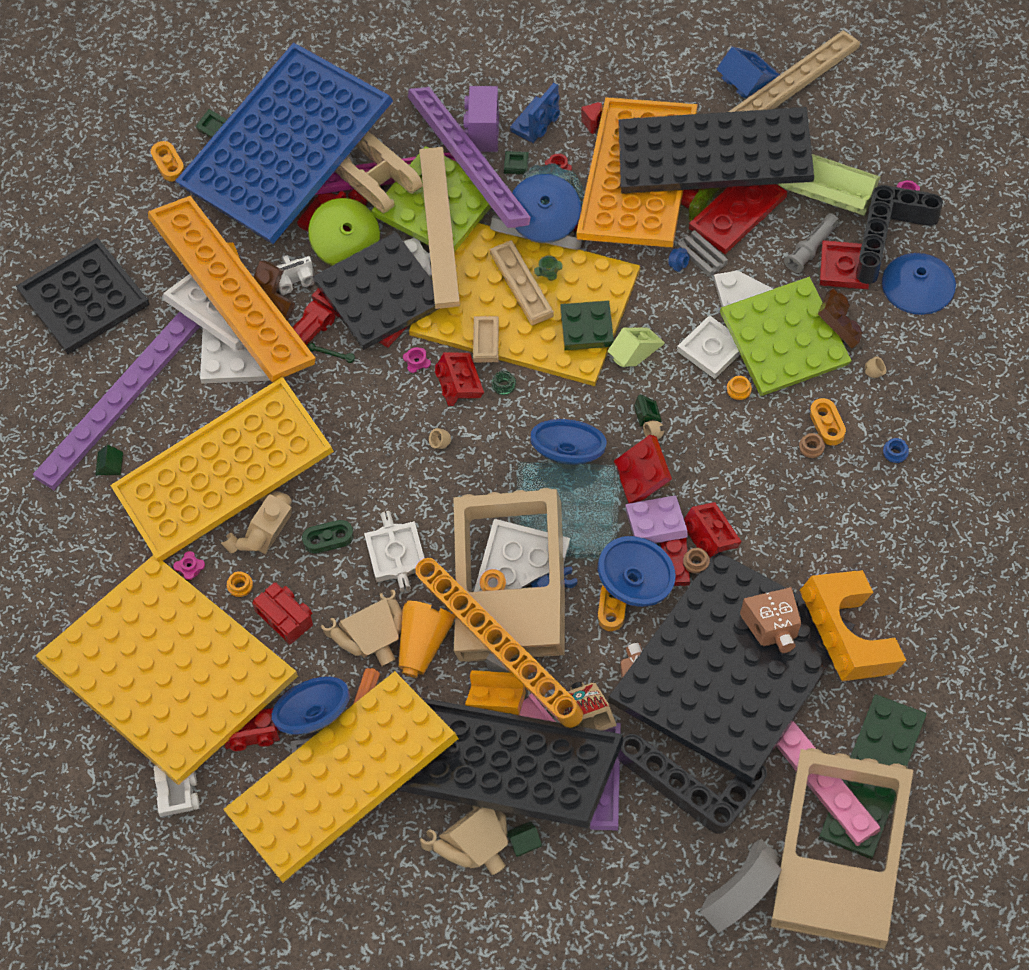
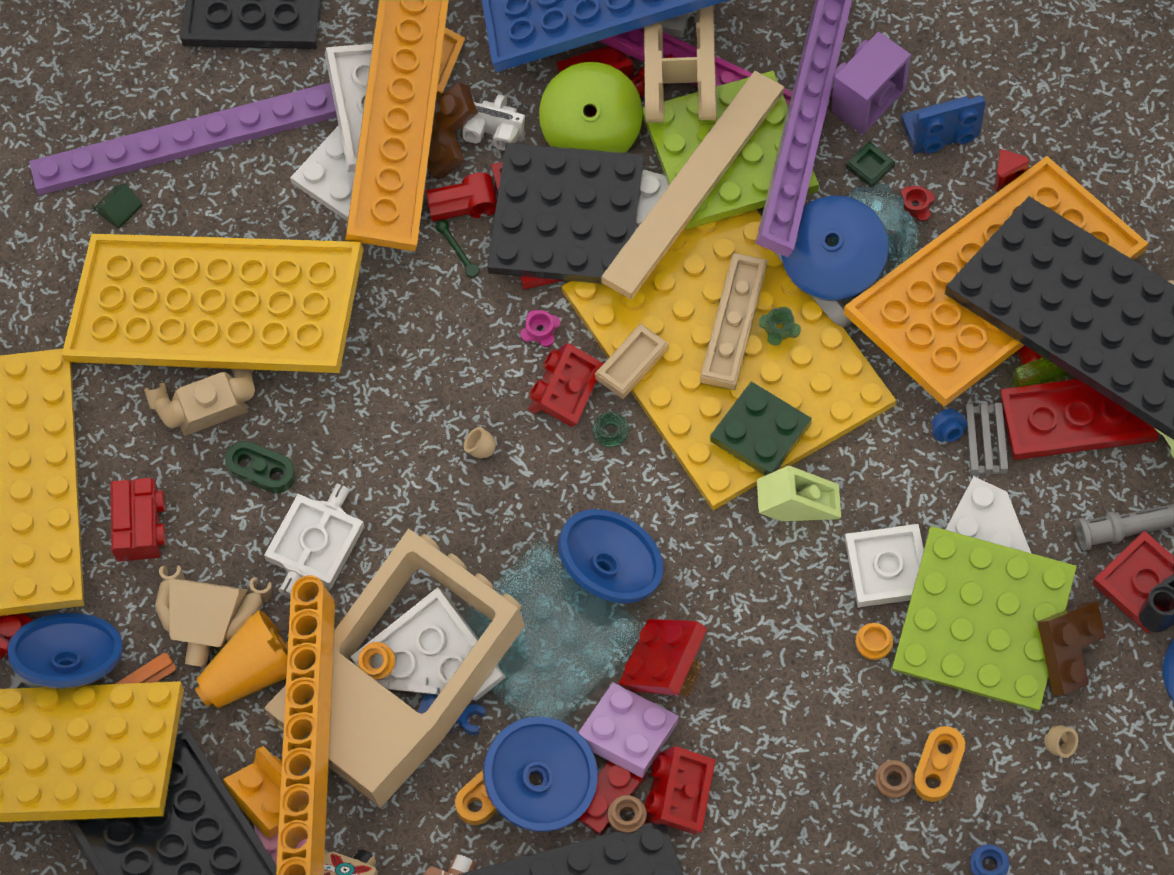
camera: 40 degrees right, 5 degrees up
dark pink plate [173,551,205,580] -> none
light orange plate [227,571,253,597] -> none
dark green slope [634,394,662,427] -> none
tan hinge [643,420,664,439] -> none

